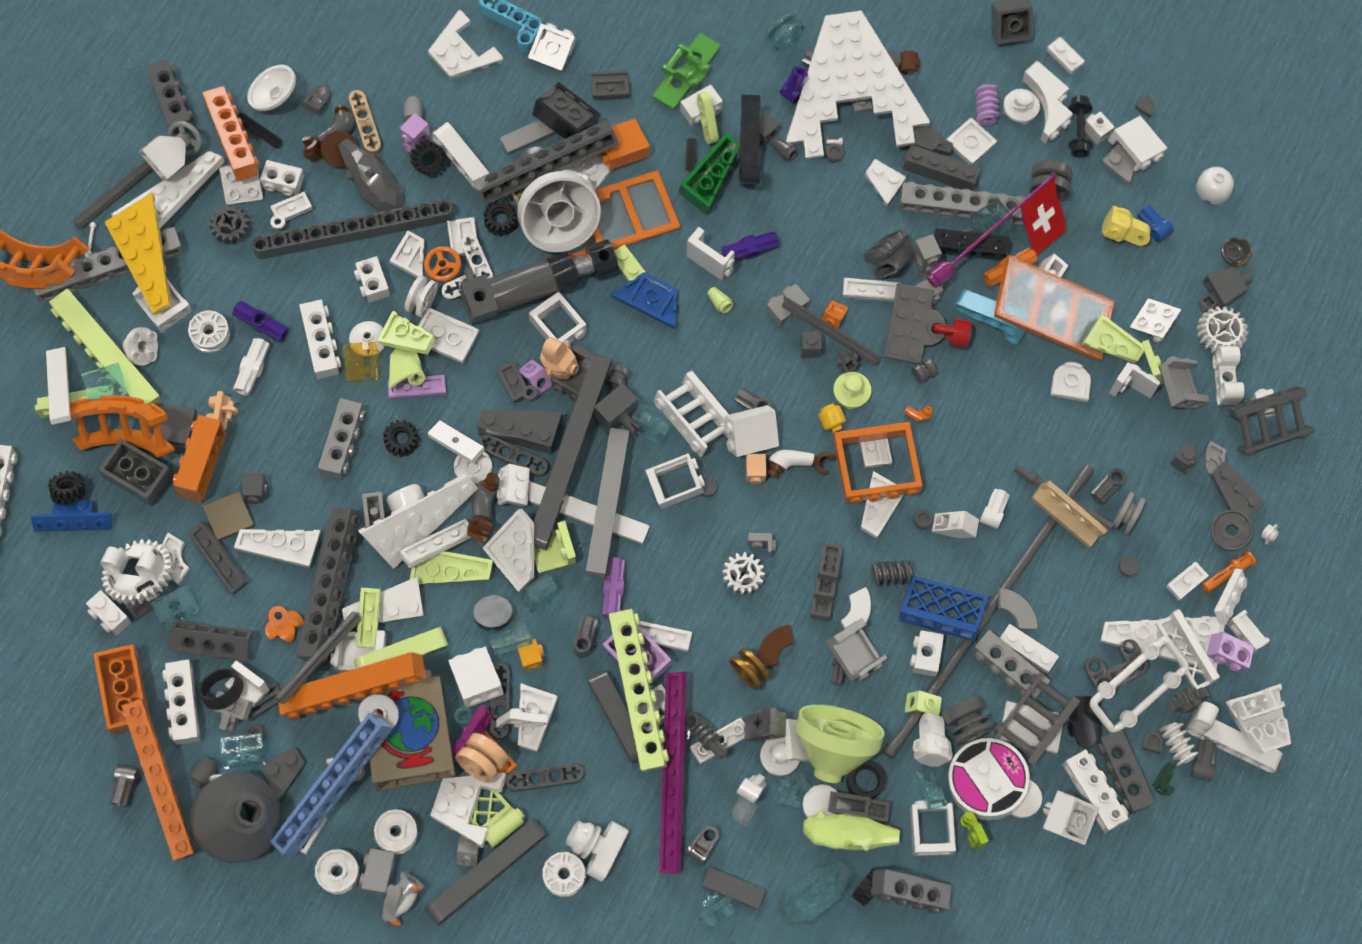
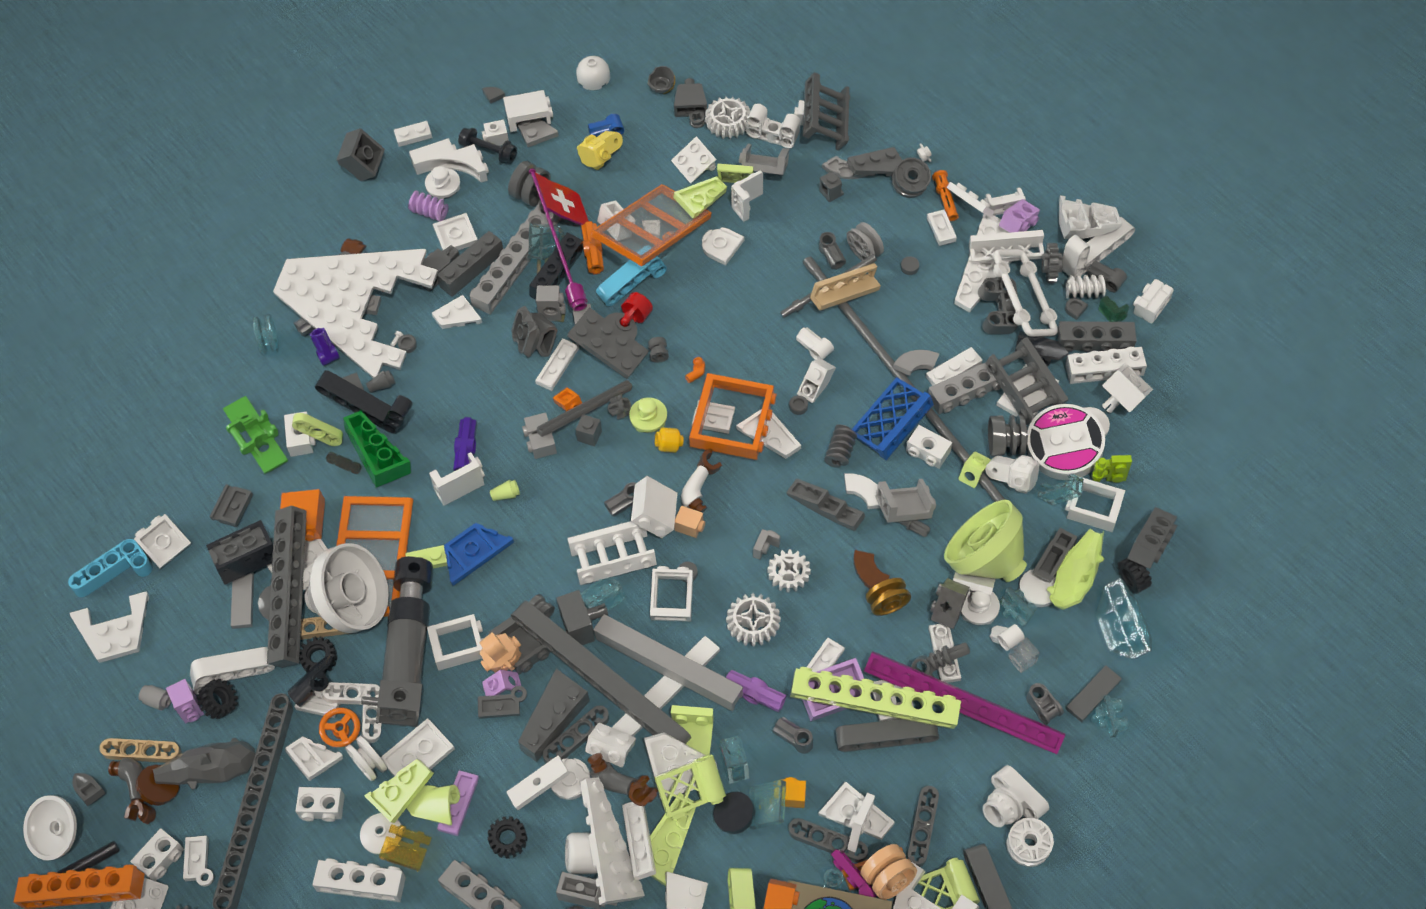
camera: 60 degrees left, 10 degrees down
white panel [448,647,504,709] -> none
black tyre [846,761,885,799] -> none
none -> black panel [288,655,333,707]
none -> yellowish green piece [654,755,726,820]
none -> white gear [726,593,781,647]
none -> white brick [1133,279,1174,324]

